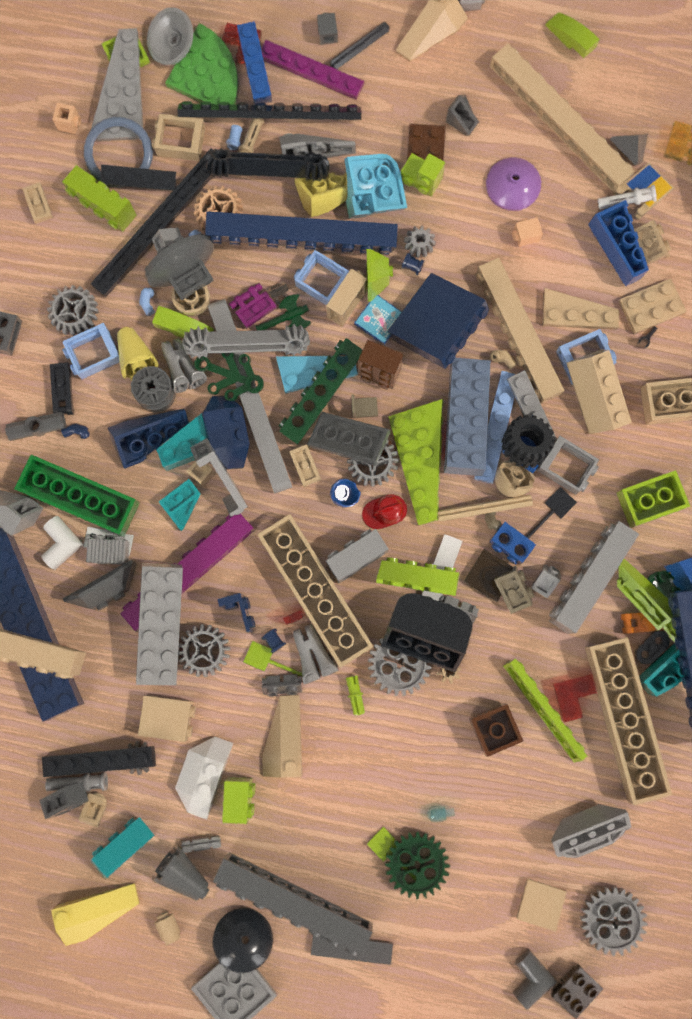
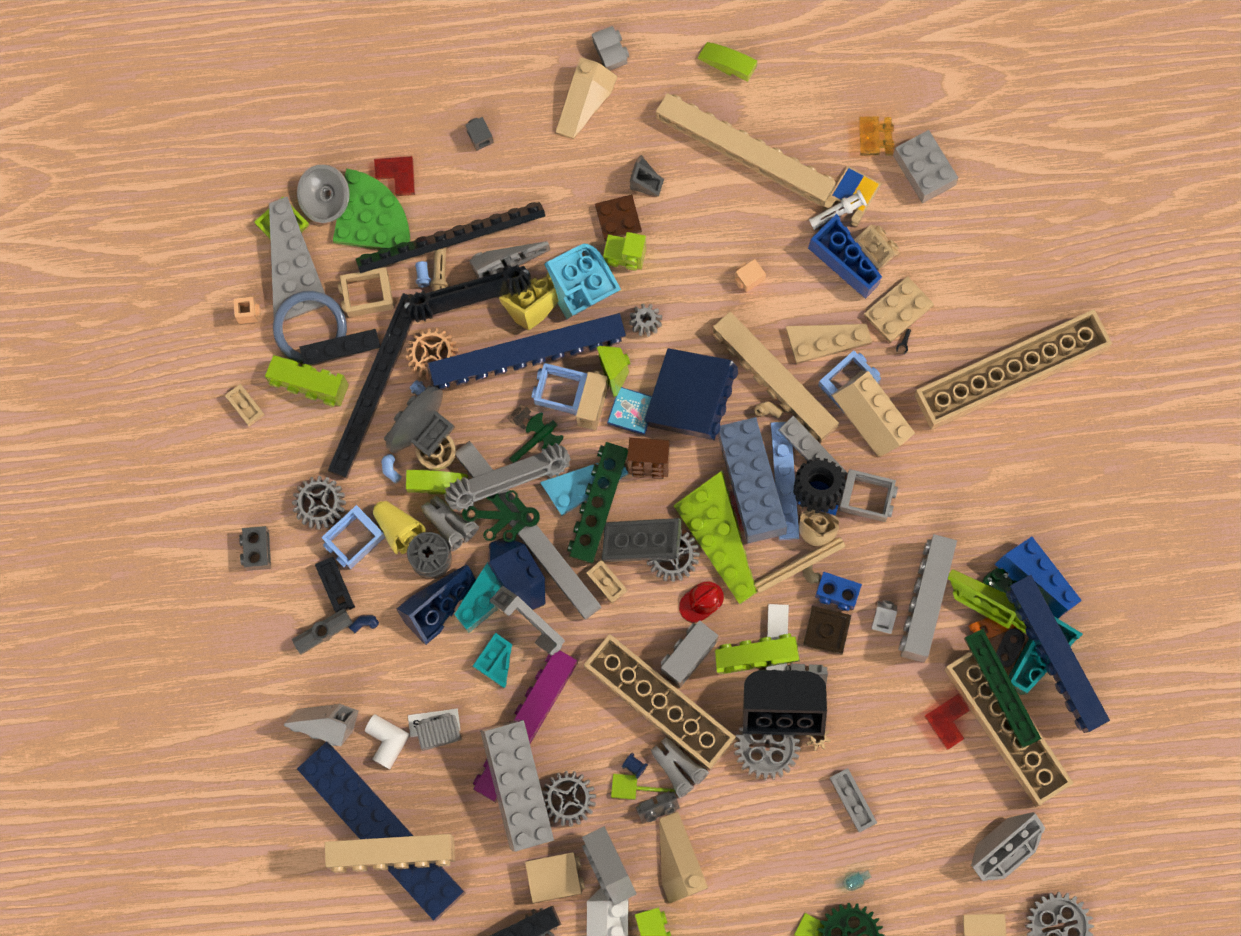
camera: 15 degrees left, 5 degrees down
green brick [14,454,140,537] -> none
dark grey wedge [62,560,137,611] -> none
light grey brick [152,228,182,251] -> none
tan panel [186,461,216,487] -> none
dark blue bracket [217,593,256,633] -> none
magenta plate [228,283,277,329] -> none
blue brick [237,21,272,105] -> none
magenta plate [261,40,364,100] -> none
clear red tile [283,610,304,625] -> none
black axle [329,22,390,69] -> none
blue hair [330,479,361,508] -> none
lime axle [345,675,365,716] -> none
dark tan bracket [351,394,378,418] -> none
dark blue bush [401,253,425,276] -> none
reddish brown brick [469,703,524,757] -> none
medium lavender dish [486,157,541,211] -> none
dark tan bracket [494,566,534,614] -> none
lime plate [503,658,587,762] -> none
black piece [526,487,577,539] -> none
dark grey slope [610,134,648,165] -> none
lime brick [616,470,690,528] -> none
none -> light grey brick [582,826,637,905]
none -> light grey plate [830,768,877,833]
none -> dark green plate [964,629,1041,749]

